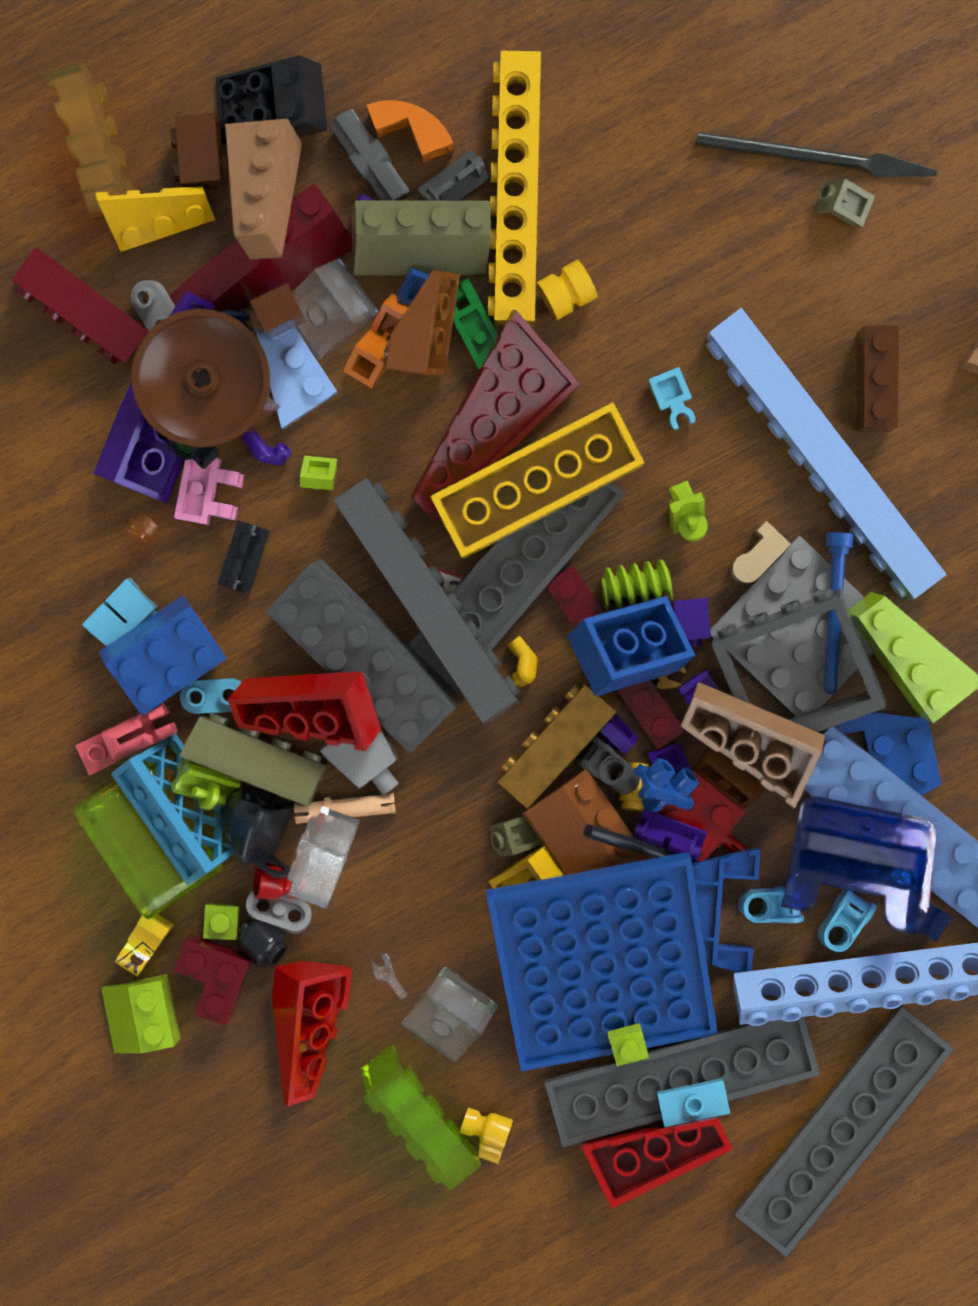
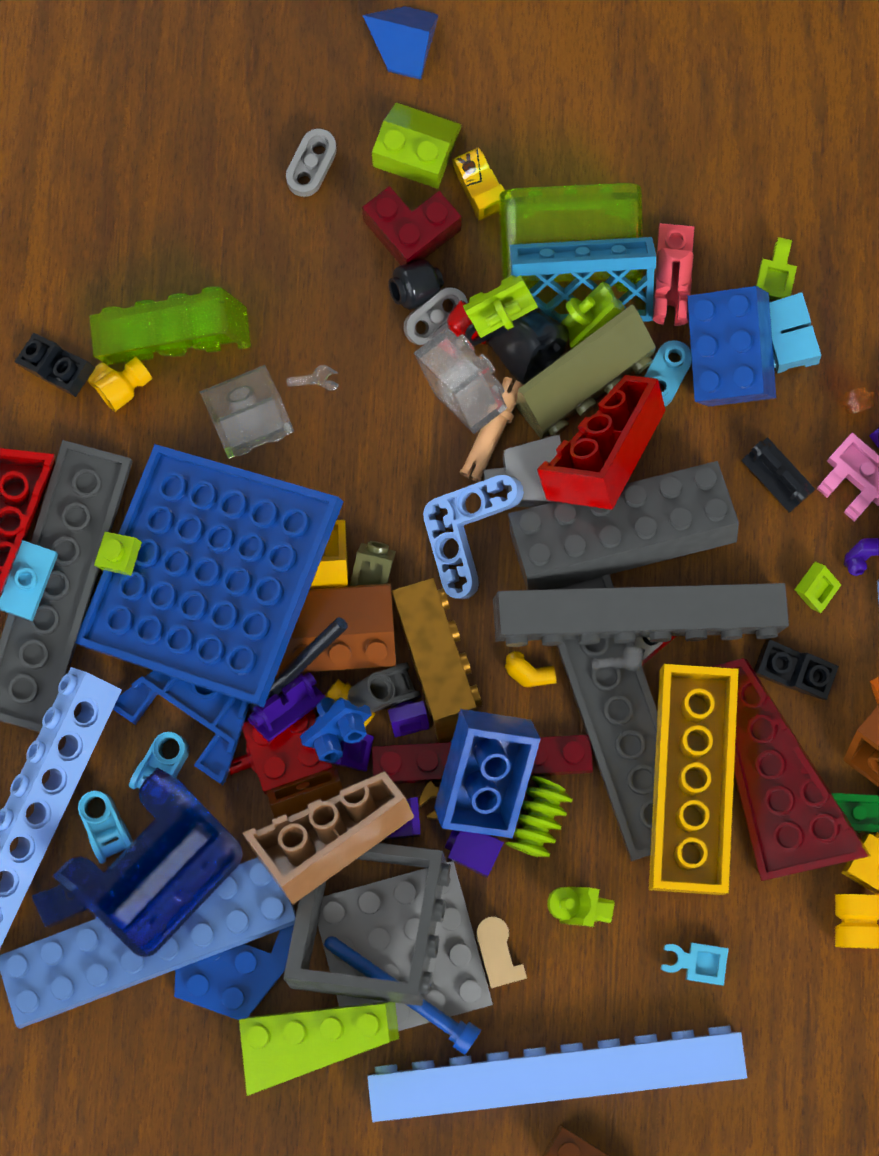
camera: 125 degrees right, 10 degrees down
lime plate [203,903,240,940] -> none
red wedge [272,961,352,1106] -> none
none -> black slope [14,333,95,397]
none -> light grey plate [286,129,337,197]
none -> blue slope [362,6,439,80]
none -> light blue beam [423,475,524,599]
none -> lime hips [463,275,538,338]
none -> clear hand [592,647,644,671]
none -> black slope [754,640,839,700]
none -> lime plate [756,237,797,300]

